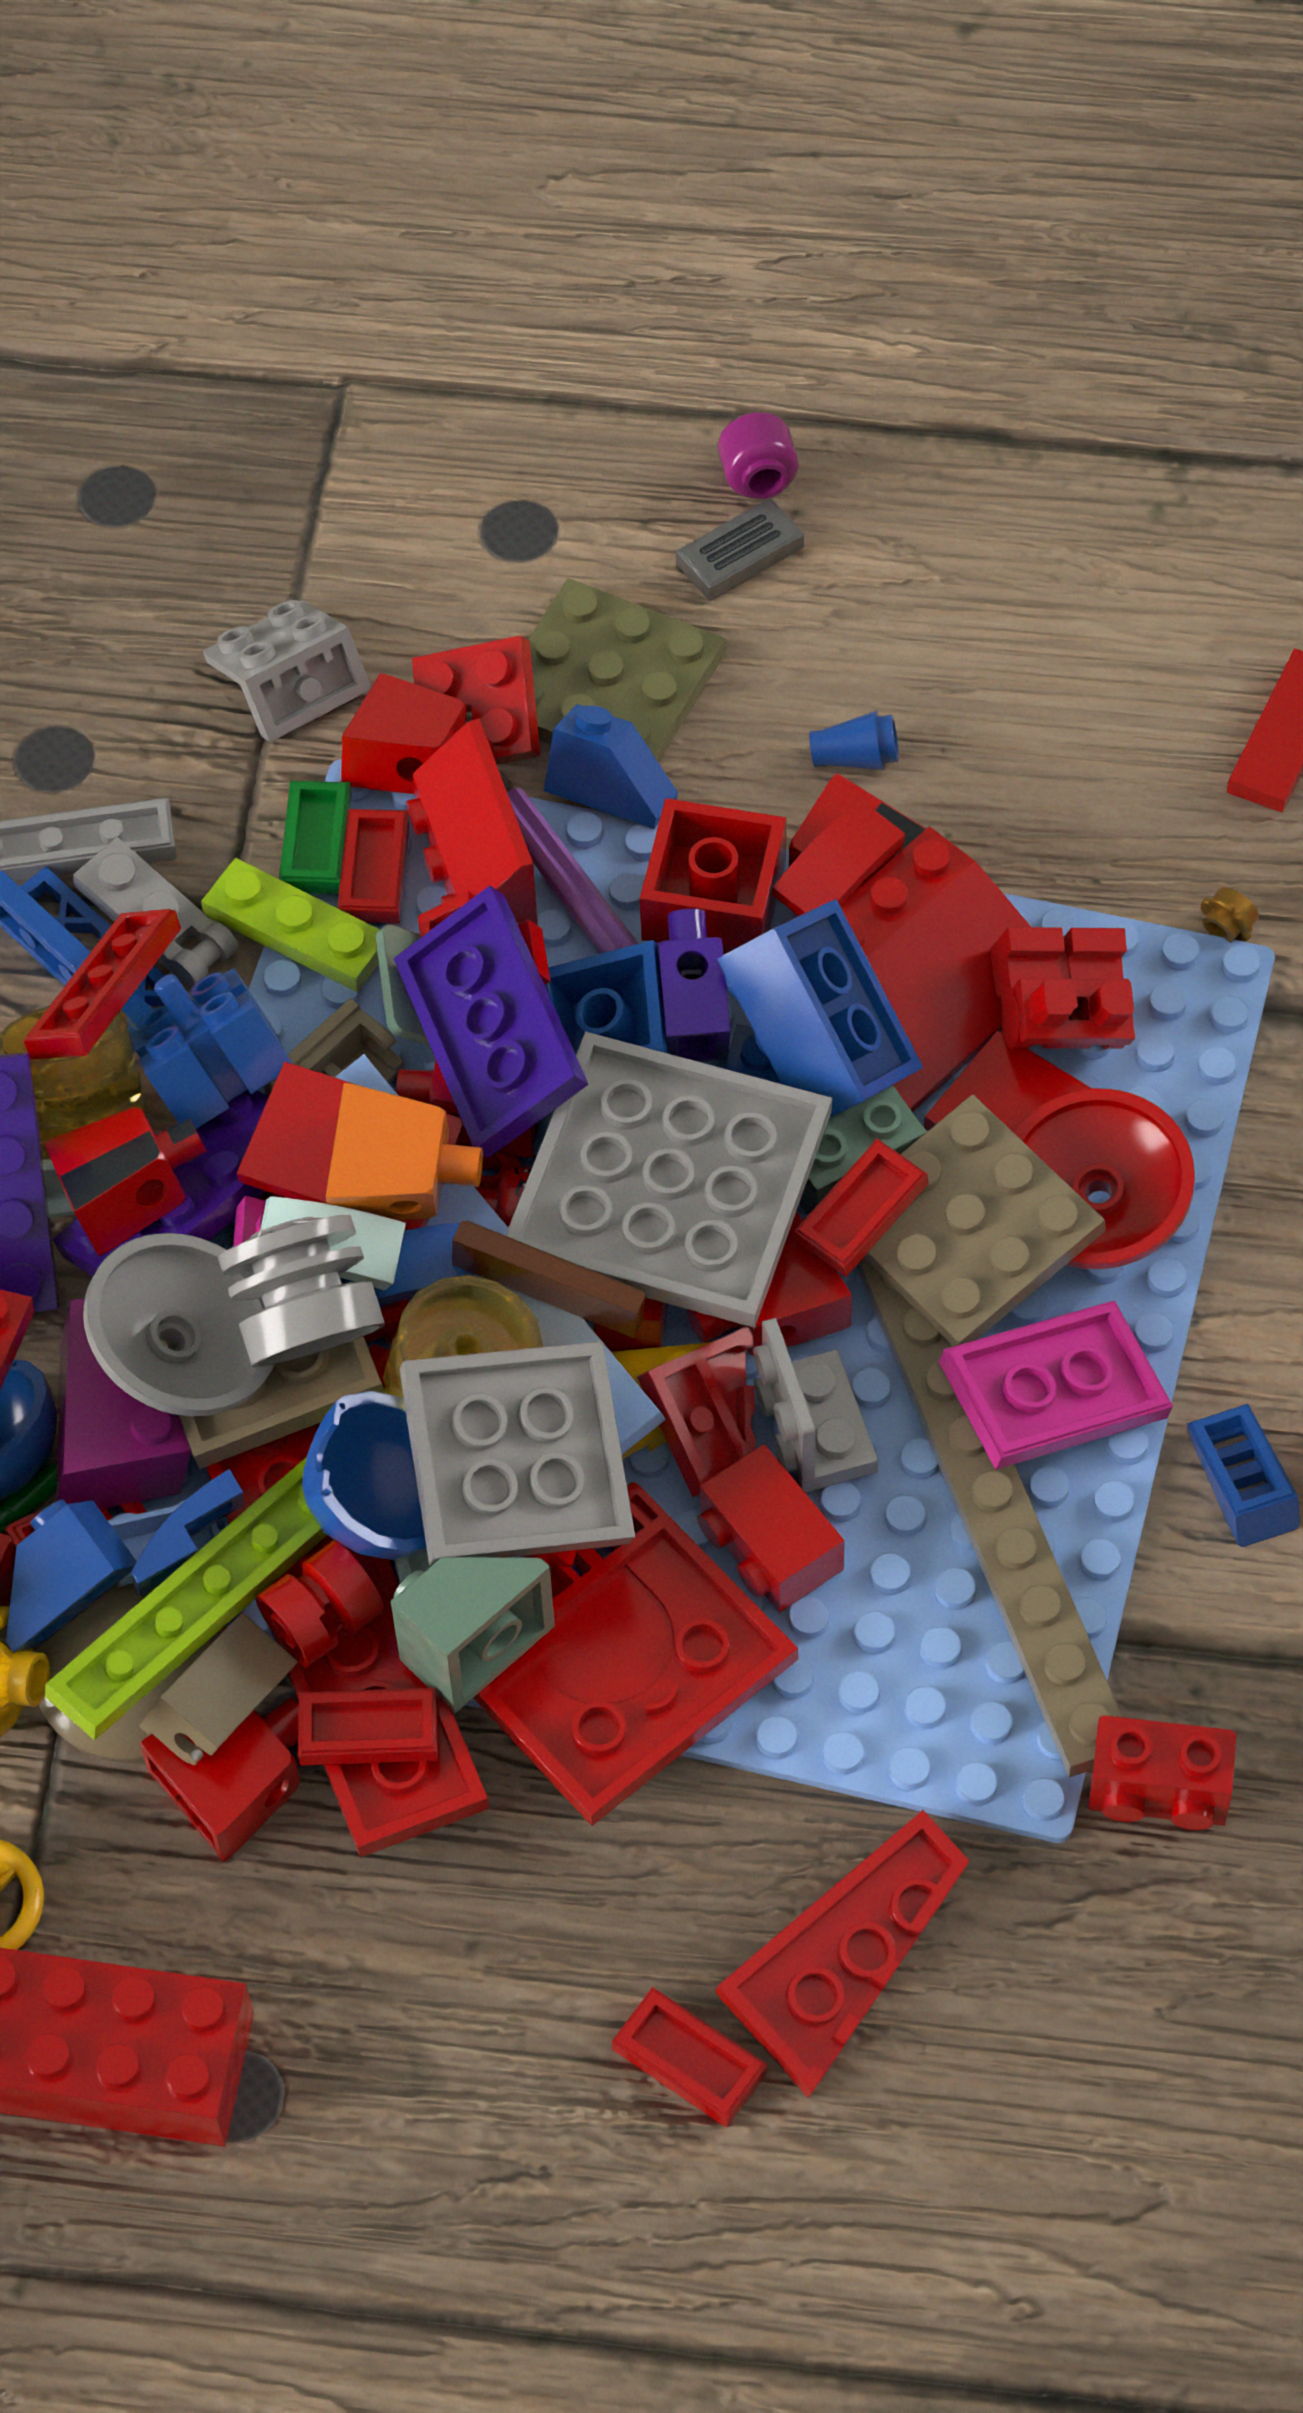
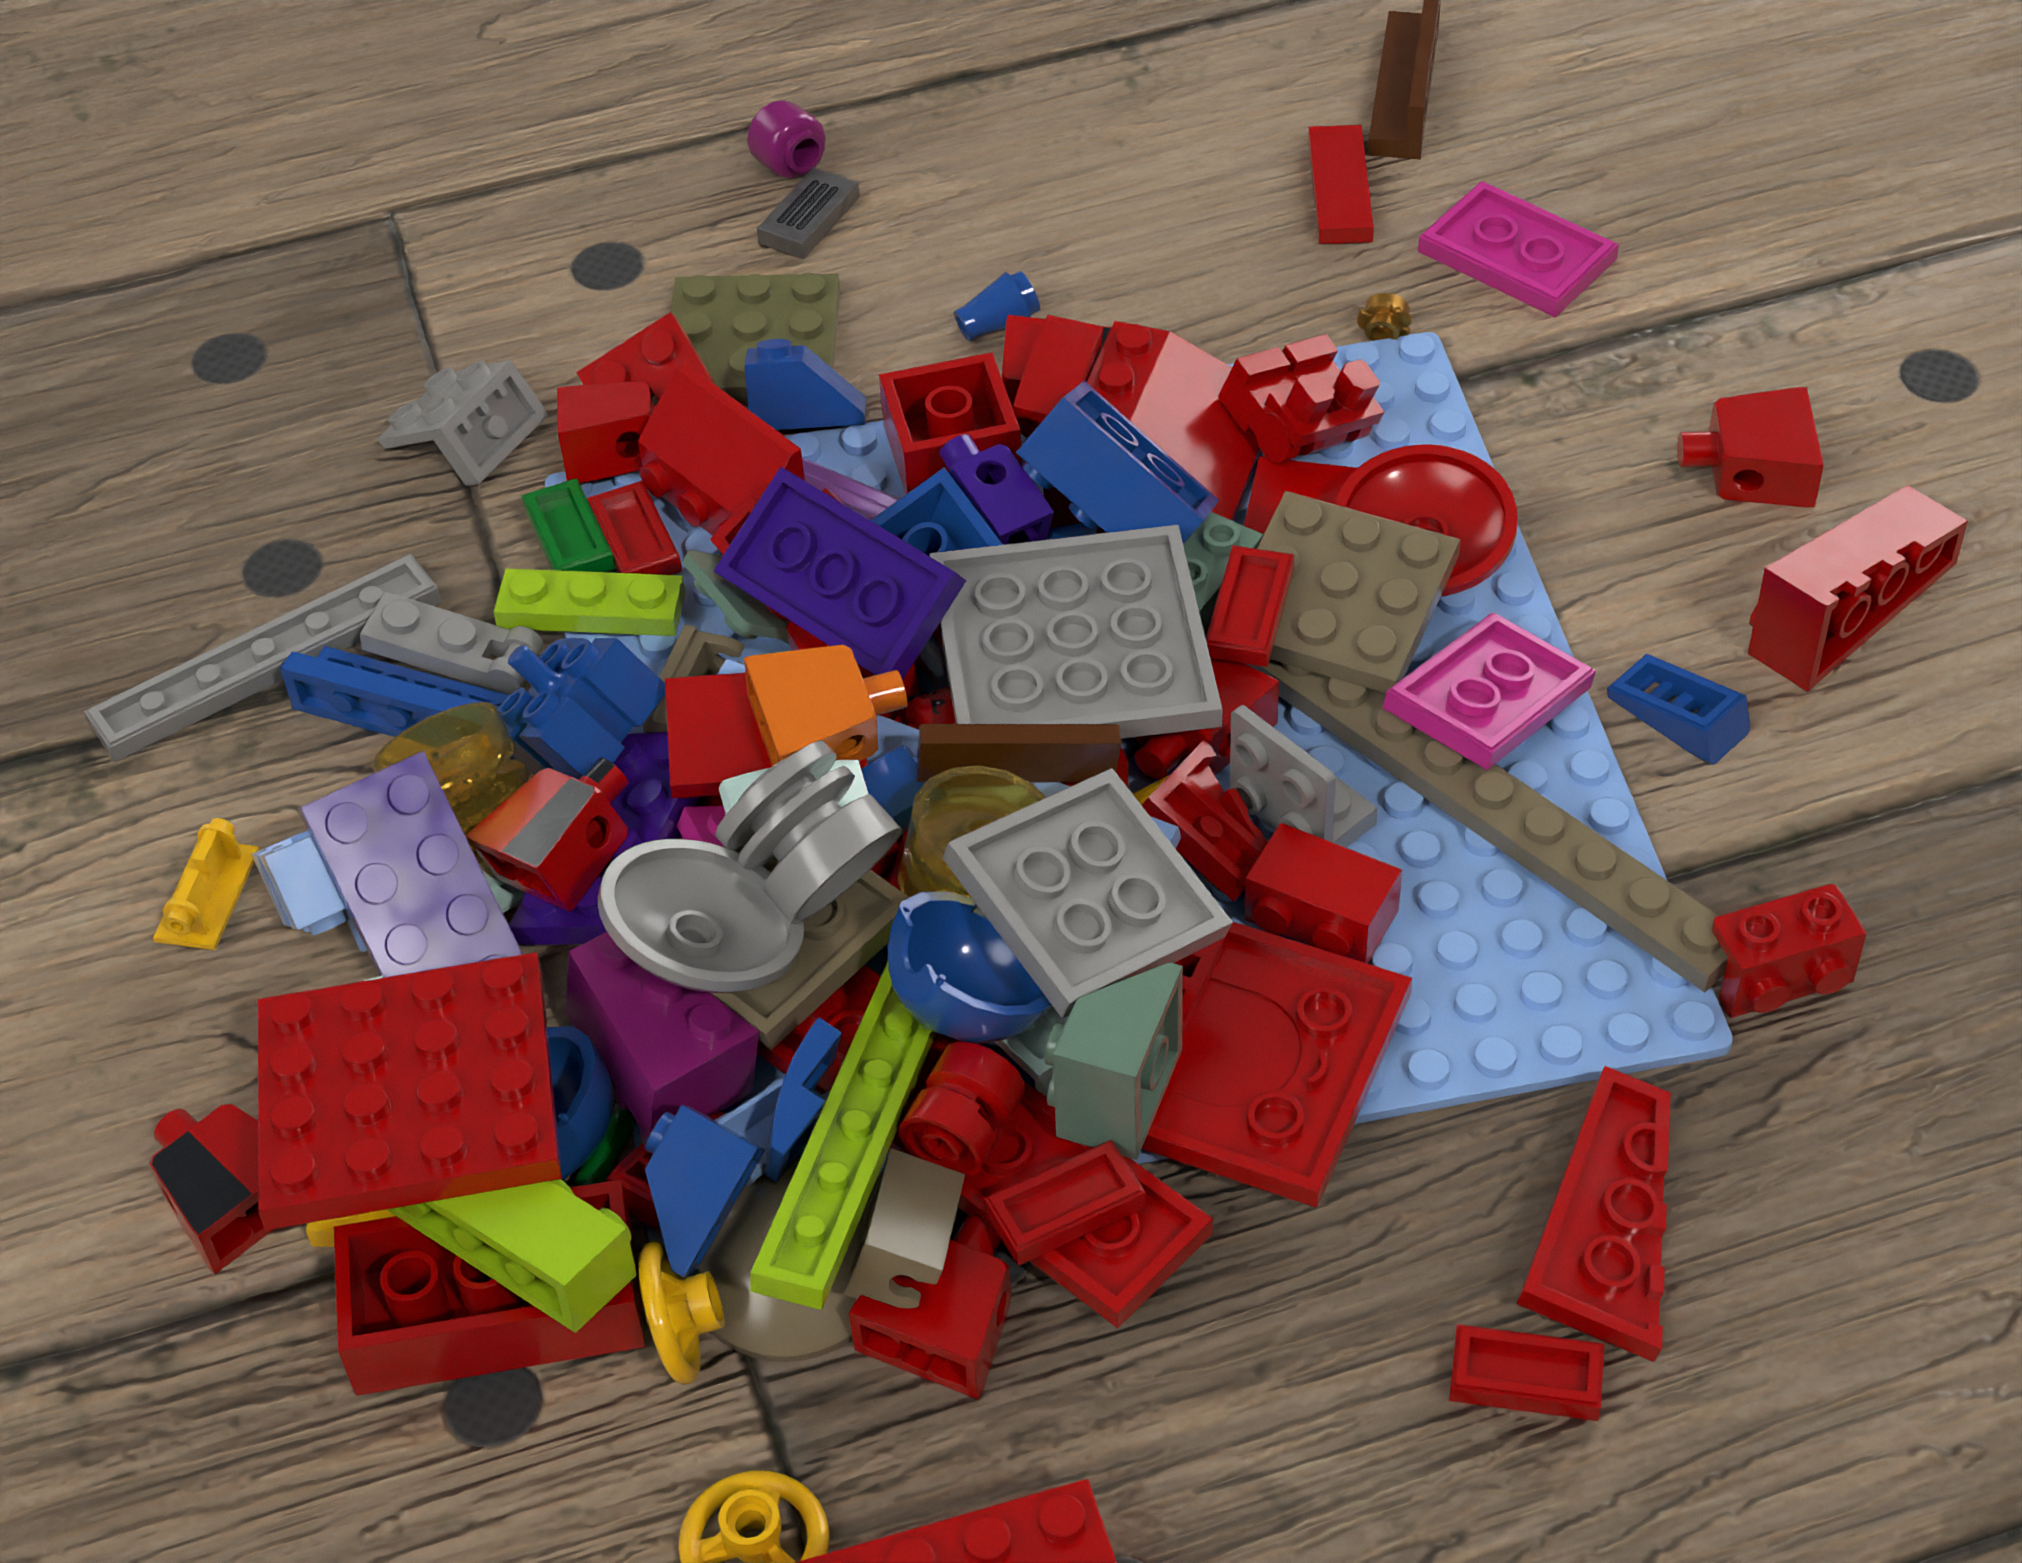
camera: 25 degrees left, 10 degrees down
red tile [23,909,182,1060] -> none

